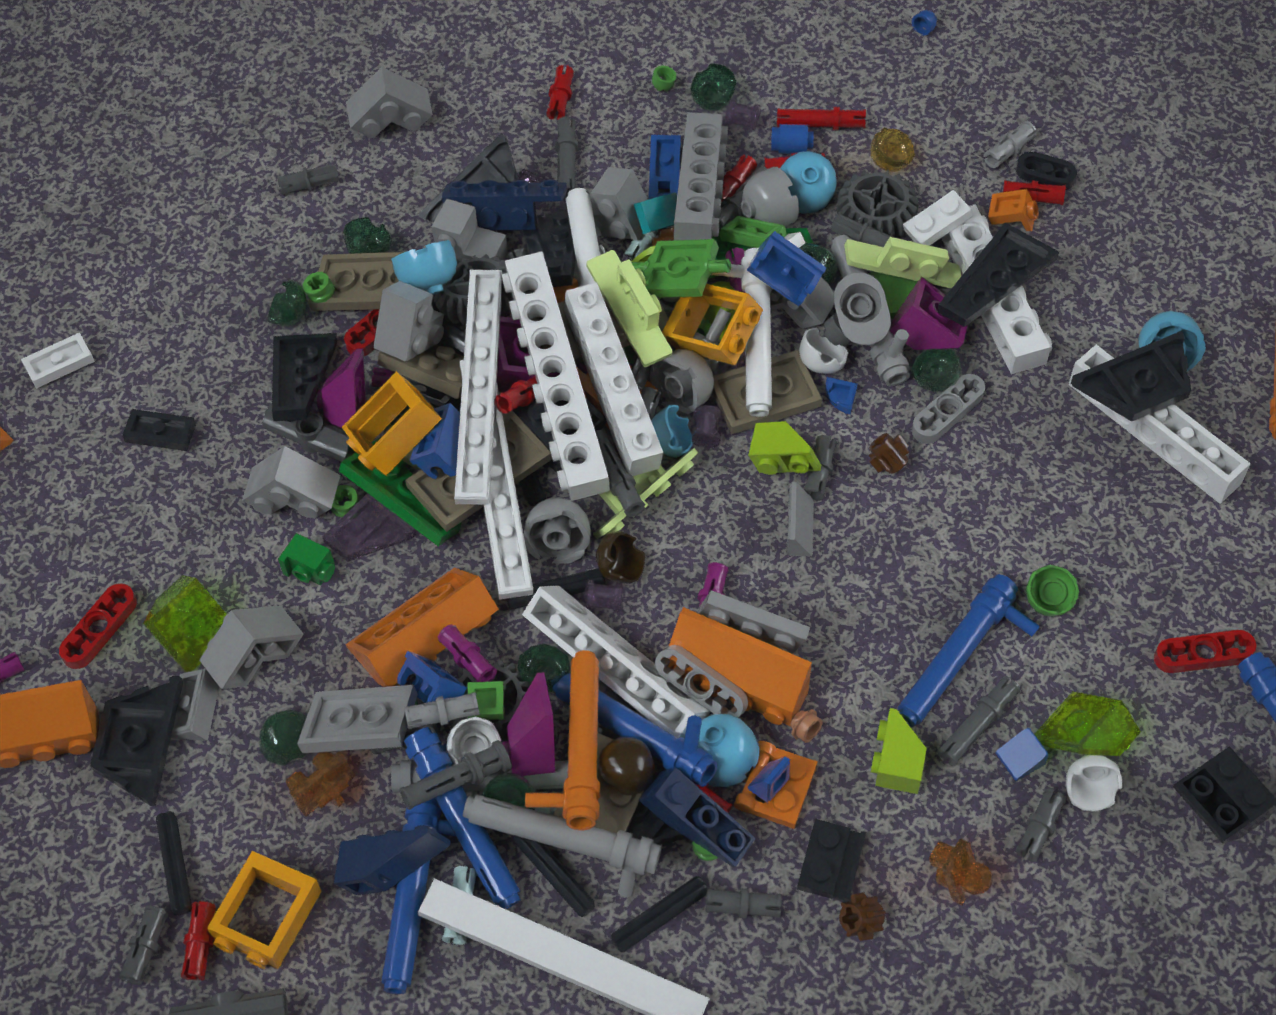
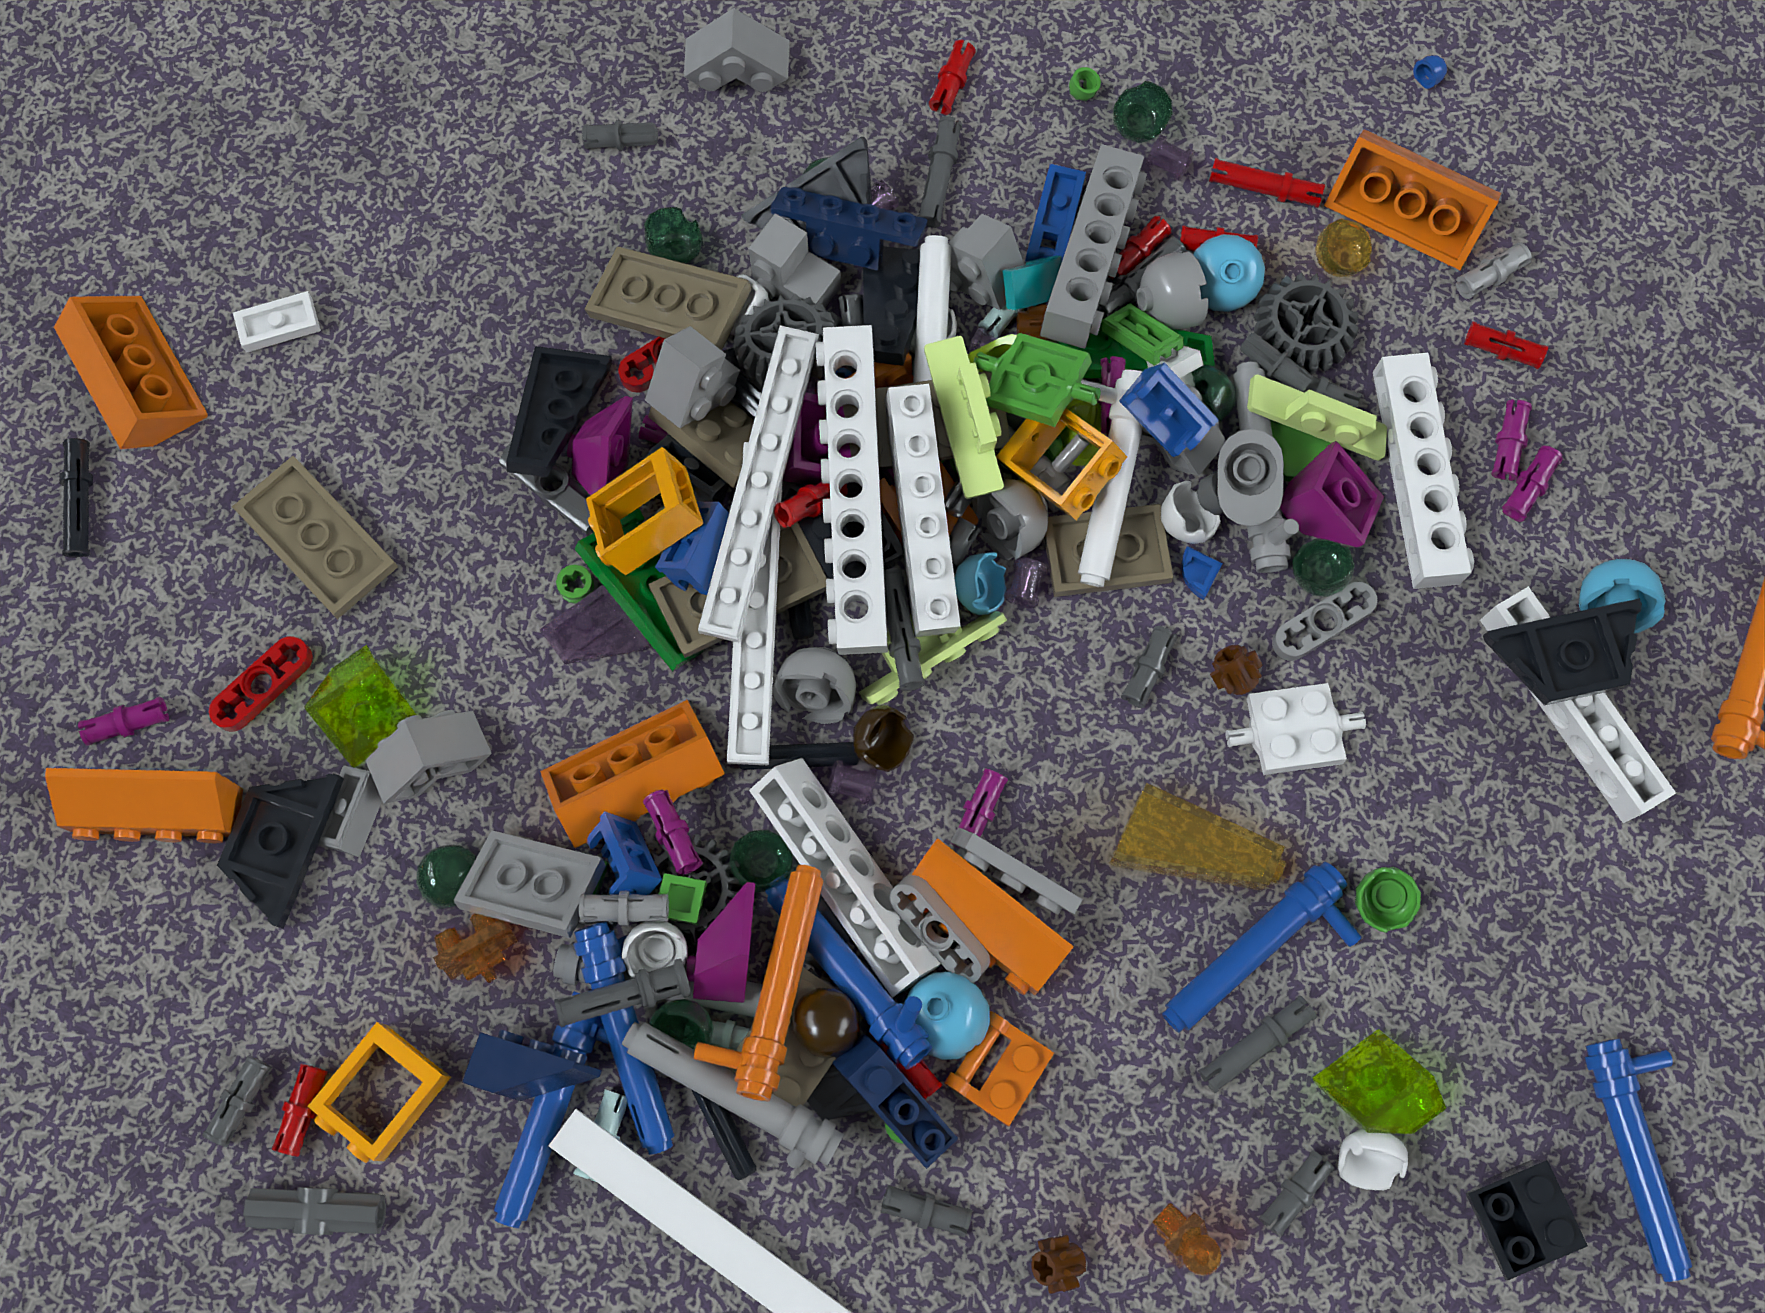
camera: 10 degrees right, 15 degrees up
black plate [122,409,196,451] -> none
black axle [156,811,192,916] -> none
light grey brick [242,446,341,519] -> none
clear green hair [267,279,307,327] -> none
green brick [278,533,335,585] -> none
bright green bush [303,272,335,303] -> none
medium azure cylinder [391,240,457,295] -> none
black axle [611,876,707,952] -> none
lime slope [748,421,822,475] -> none
blue slope [748,756,790,803] -> none
blue brick [771,124,814,155] -> none
light grey slope [787,482,814,557] -> none
nougat plate [790,709,823,743] -> none
black plate [797,819,866,902] -> none
lime slope [871,708,927,794] -> none
white plate [903,190,973,246] -> none
black wing [937,222,1059,327] -> none
orange bracket [988,189,1039,231] -> none
slope [996,727,1049,781] -> none
black plate [1016,152,1077,190] -> none
red beam [1154,630,1257,673] -> none
none -> dark tan plate [232,456,398,620]
none -> clear yellow slope [1109,783,1286,890]
none -> white plate [1226,683,1366,775]
none -> orange slope [1324,129,1501,270]
none -> magenta pin [1491,399,1532,481]
none -> magenta pin [1502,445,1563,522]

